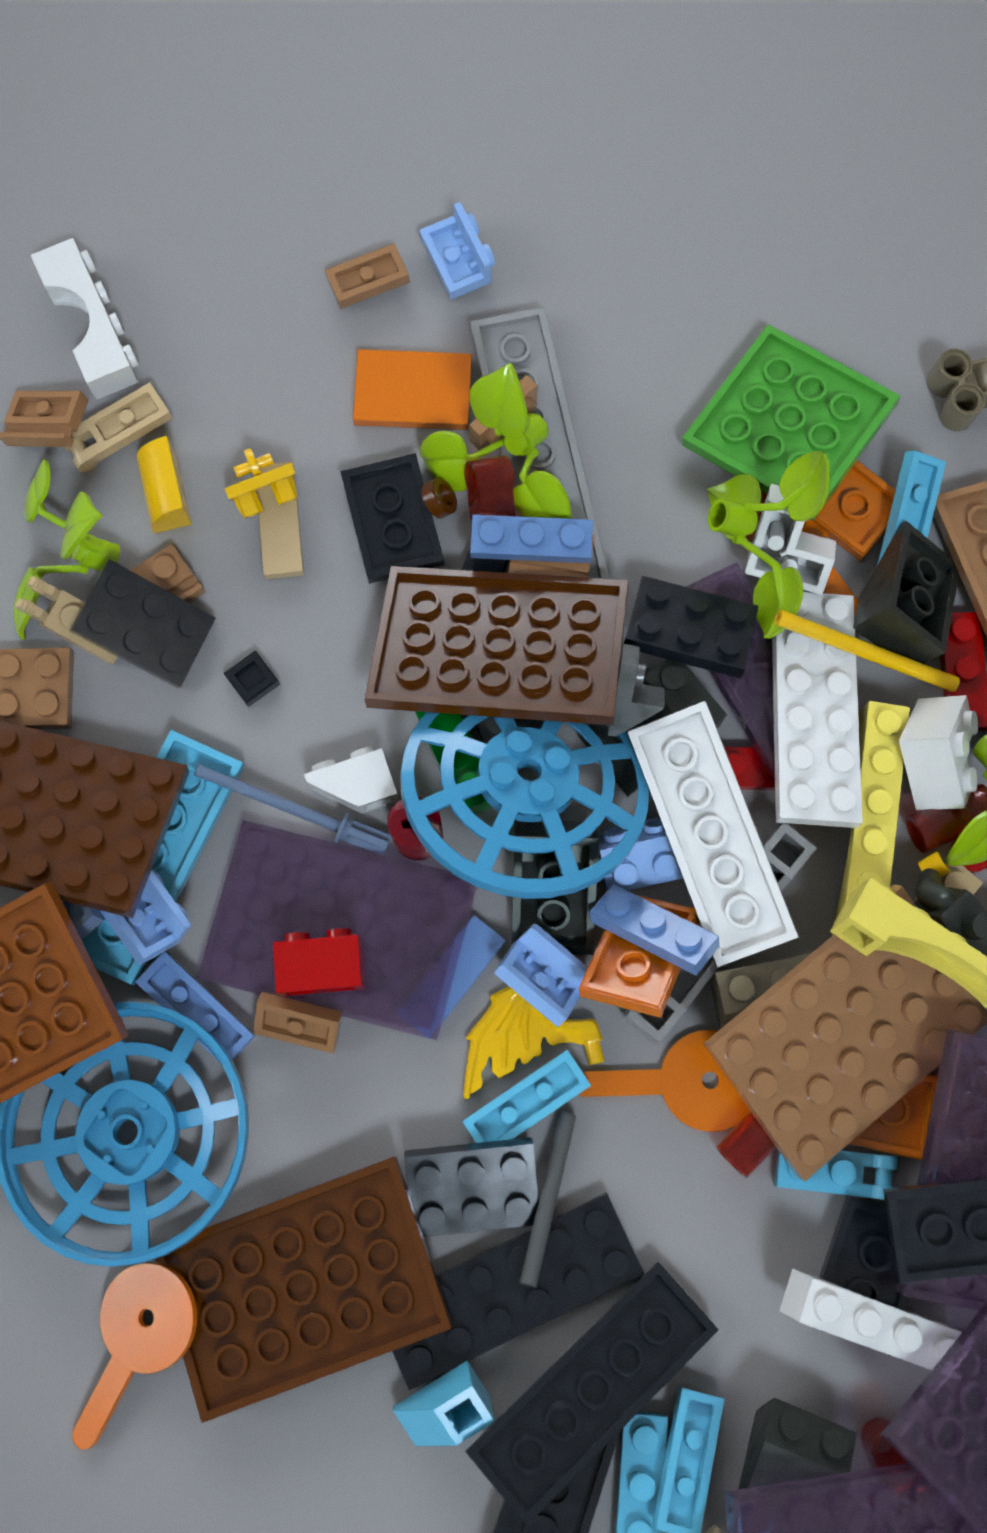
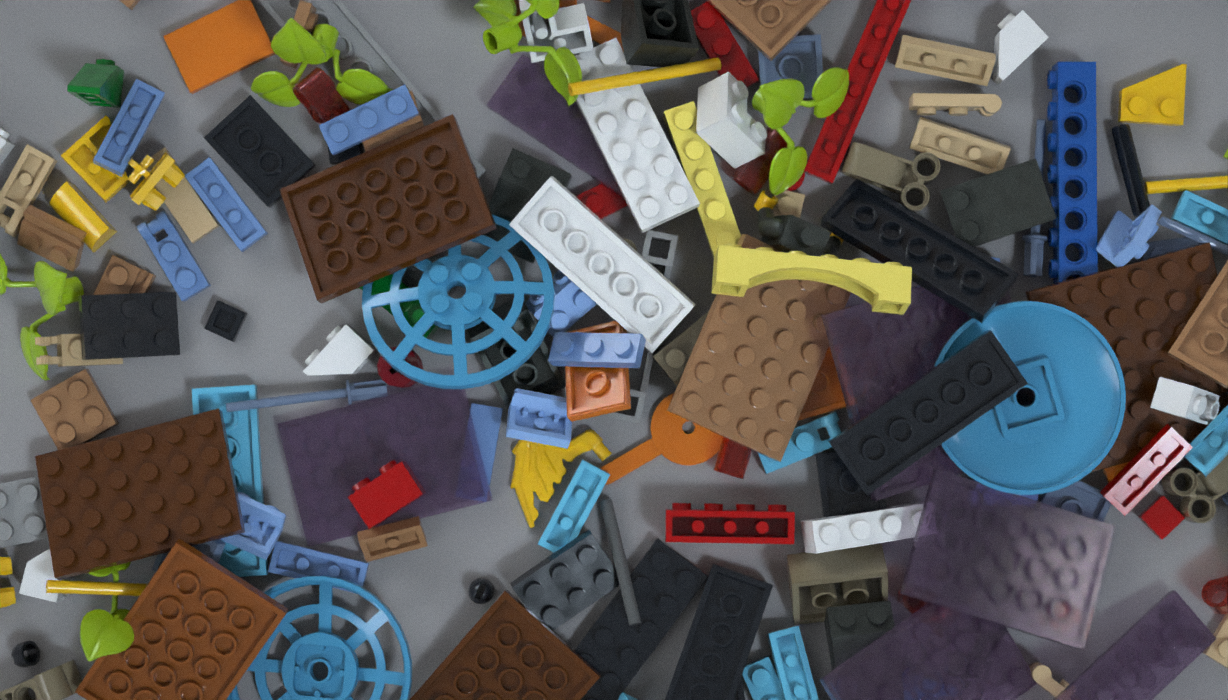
camera: 30 degrees left, 10 degrees up
reddish brown tile [422,477,457,519] -> none
flat silver slope [608,644,665,737] -> none
black plate [624,576,759,679] -> none
none -> medium nougat plate [17,205,87,272]
none -> yellow wing [61,115,129,203]
none -> green slope [67,59,124,108]
none -> medium blue plate [93,79,165,177]
none -> medium blue plate [137,210,211,302]
none -> medium blue plate [185,157,268,252]
none -> black hinge [468,578,494,604]
none -> red brick [665,503,795,544]
none -> dark tan slope [787,543,888,625]

